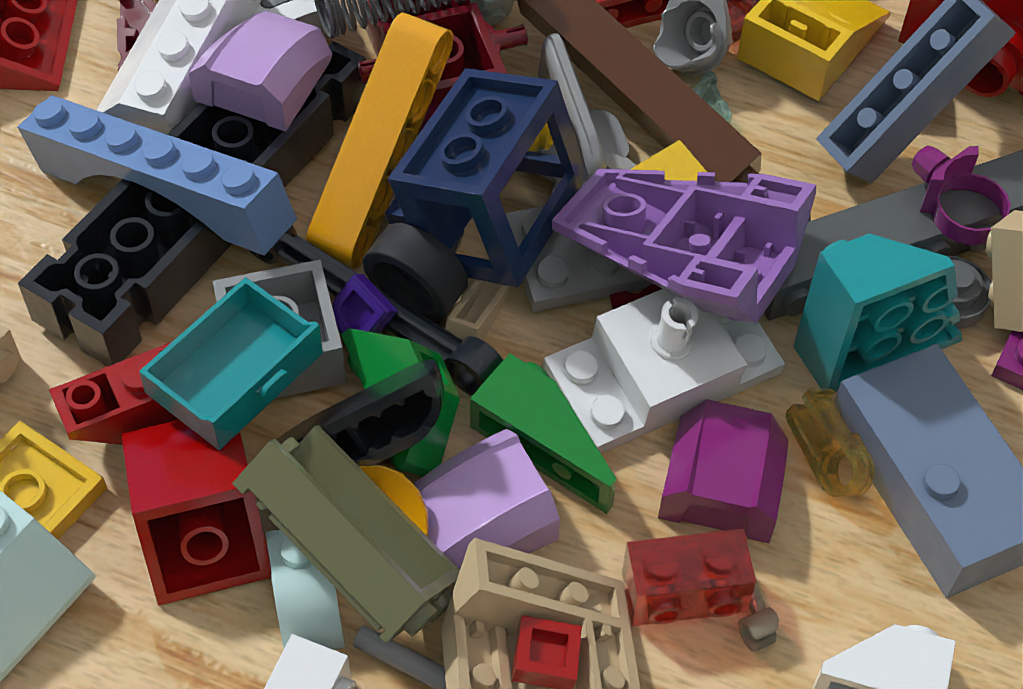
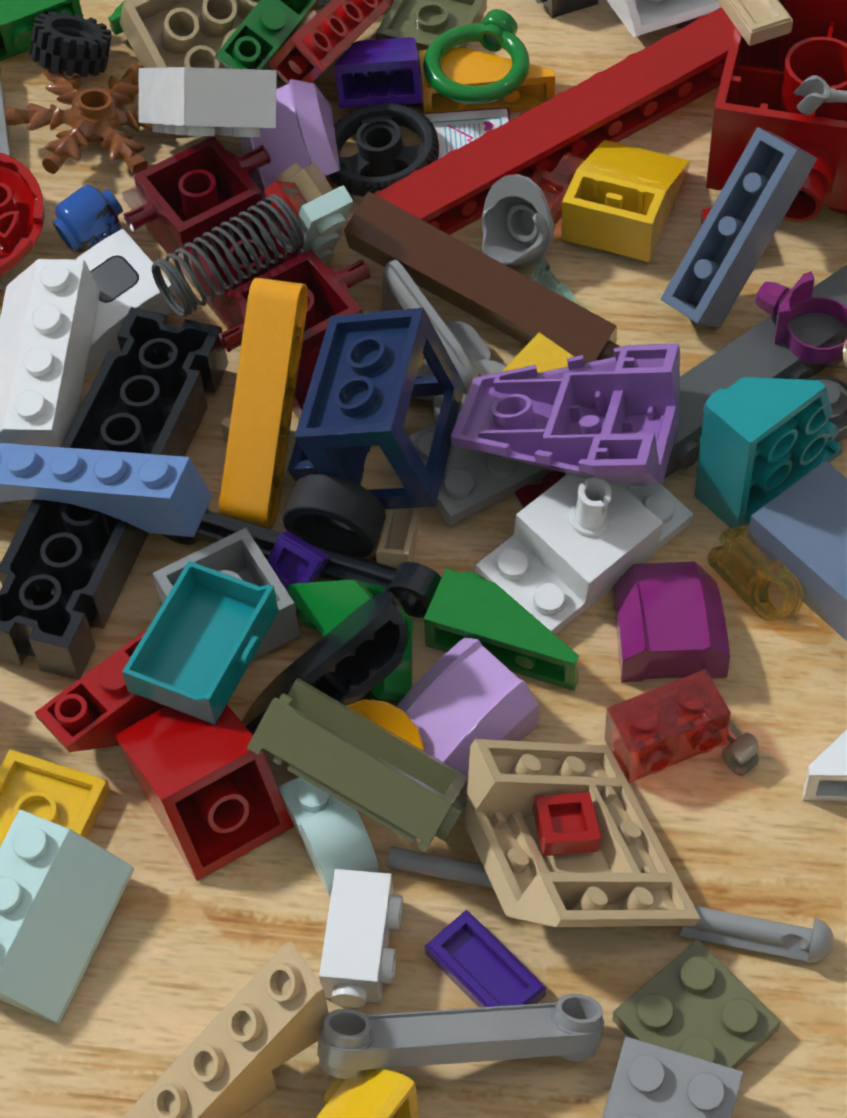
camera: 10 degrees left, 0 degrees up
lavender slope [188,10,332,131] -> none

